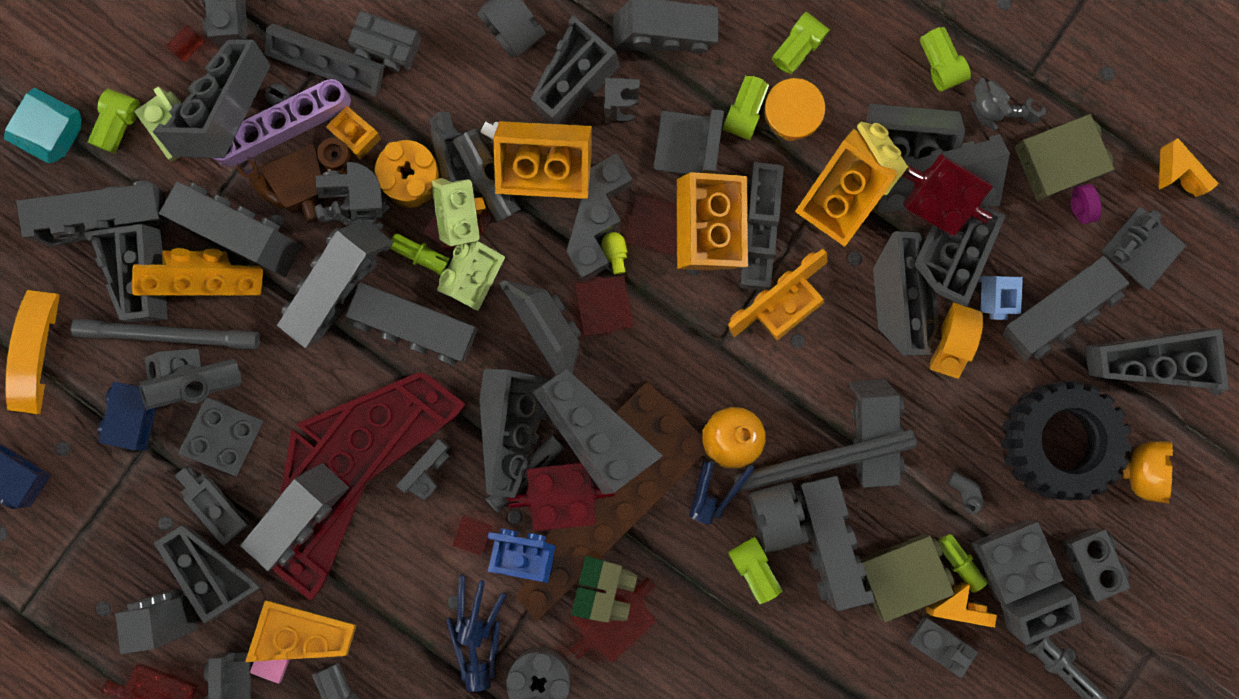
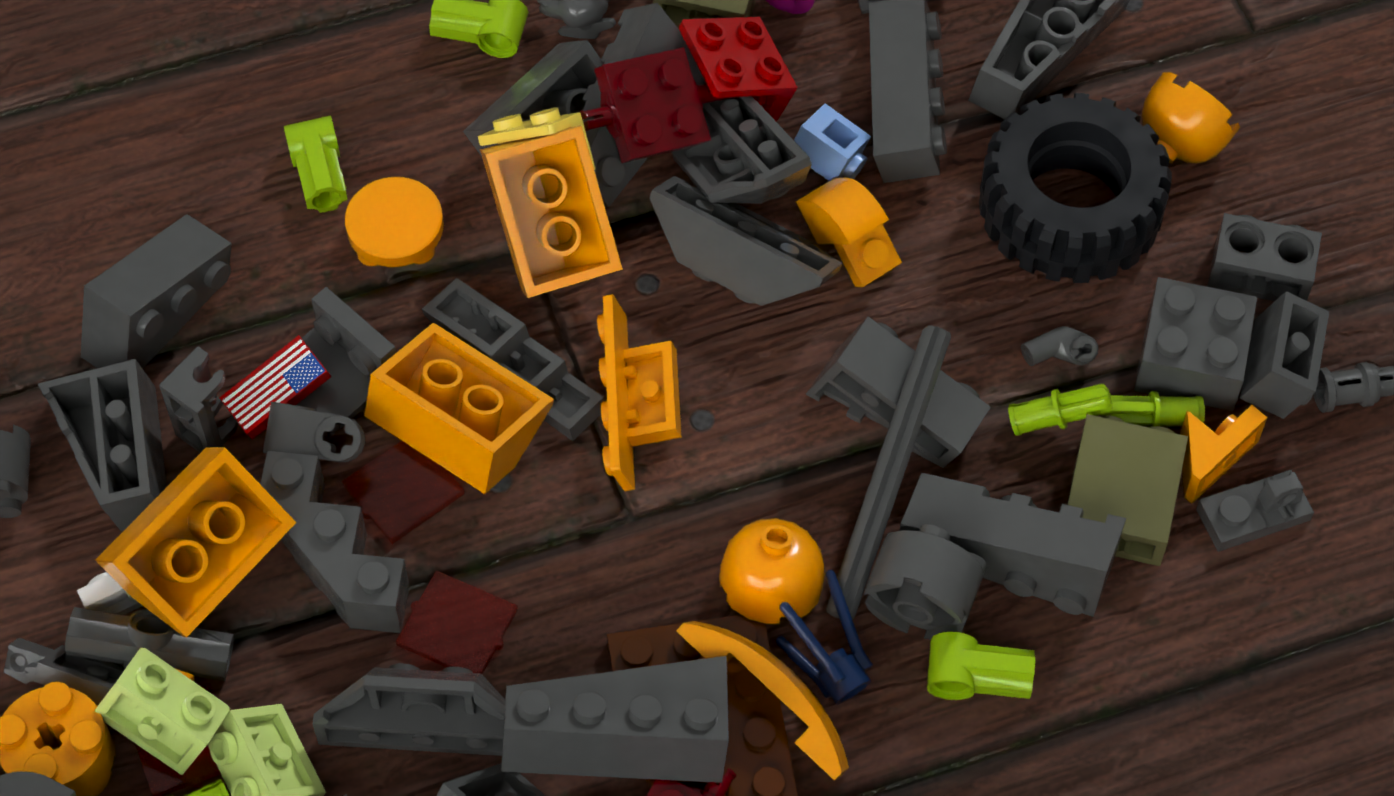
camera: 50 degrees left, 25 degrees down
neon yellow cylinder [601,232,628,275] -> none
lime piece [722,76,769,141] -> none
none -> tile [219,335,332,440]
none -> dark grey piece [263,402,366,462]
none -> light orange slope [676,621,849,781]
none -> red bracket [678,17,798,122]
none -> lime axle [1008,384,1112,436]

